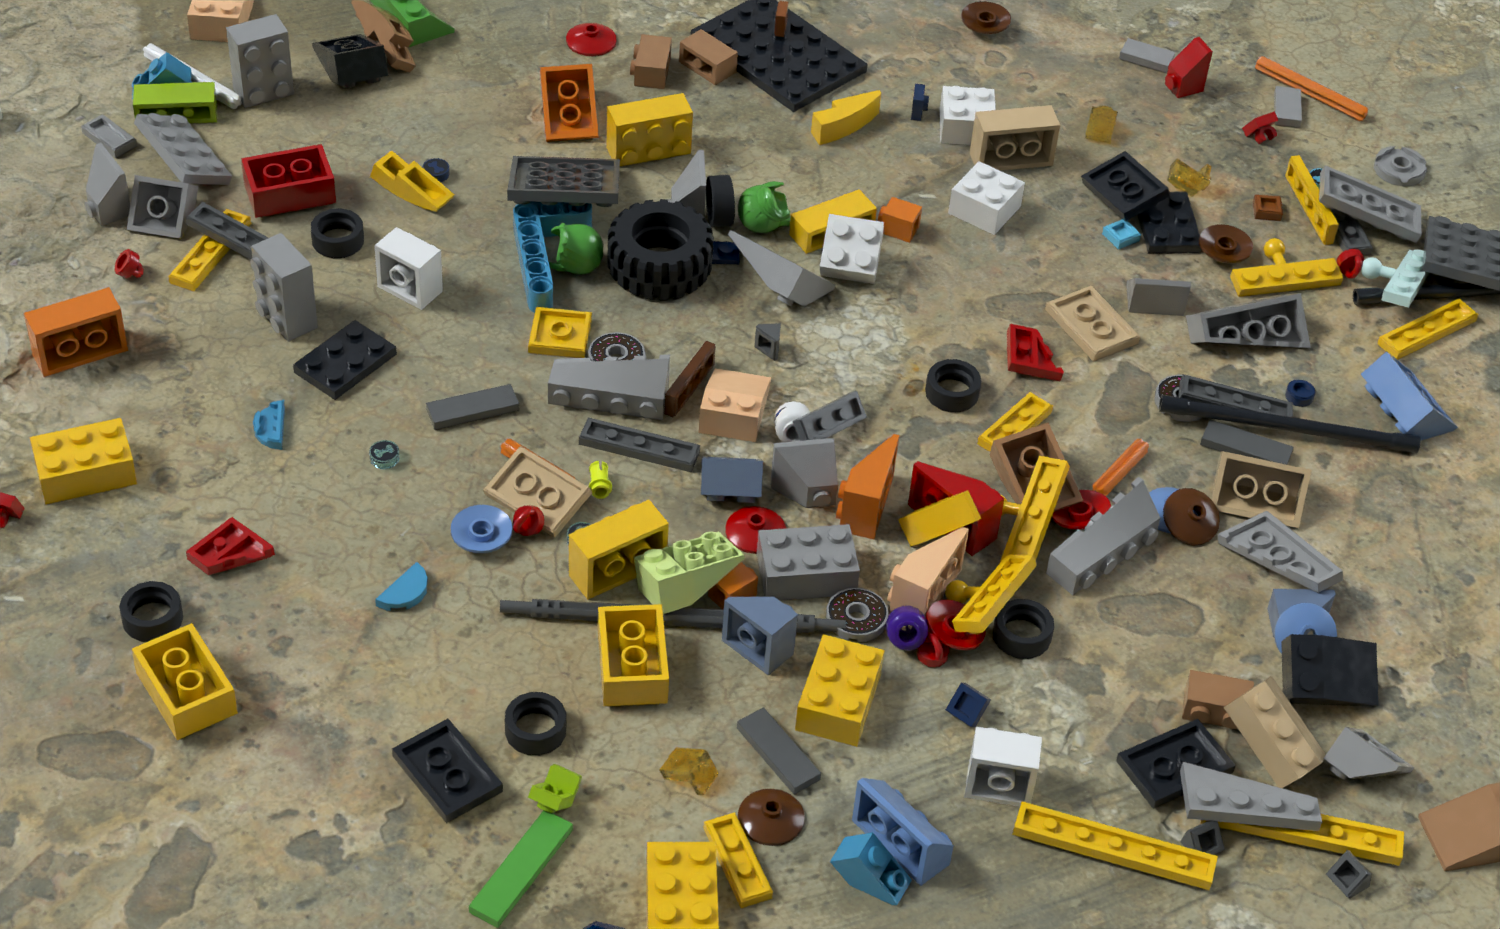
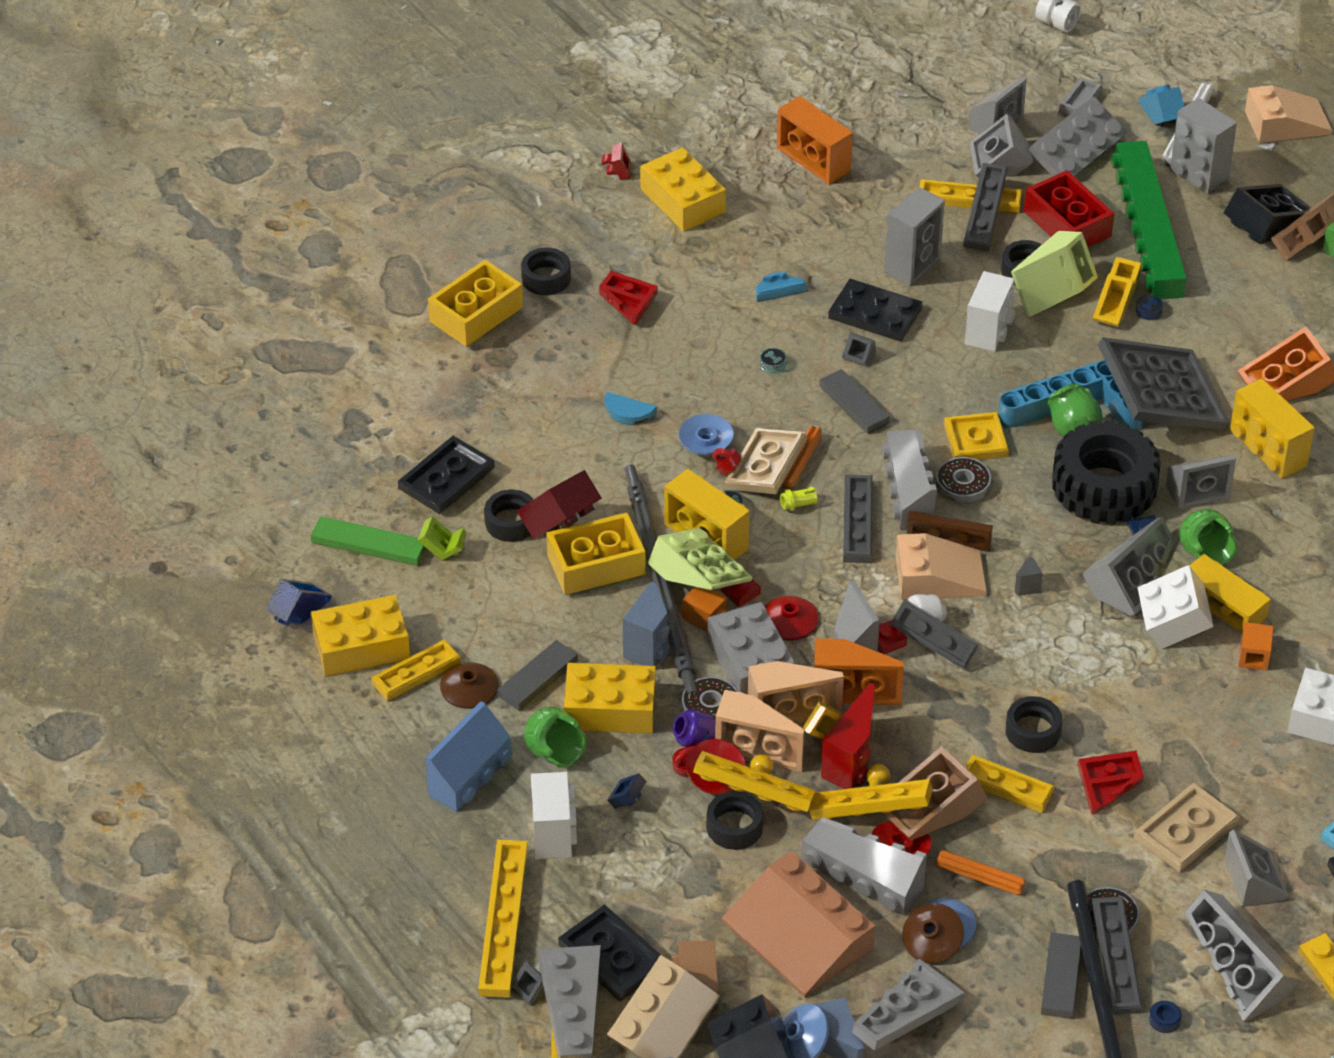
camera: 80 degrees right, 0 degrees up
red tile [114,249,144,279] -> none
lime brick [133,82,217,124] -> none
clear yellow bracket [659,747,719,795] -> none
sand blue slope [701,456,763,503] -> none
black tyre [706,175,735,227] -> none
dark azure slope [830,832,912,905] -> none
tan slope [1211,451,1312,528] -> none
none -> dark red brick [517,470,602,540]
none -> bright green hair [524,707,587,768]
none -> nougat slope [722,851,875,998]
none -> light nougat slope [748,661,844,724]
none -> dark grey slope [842,332,876,366]
none -> yellowish green slope [1011,231,1098,317]
none -> green brick [1111,141,1186,299]

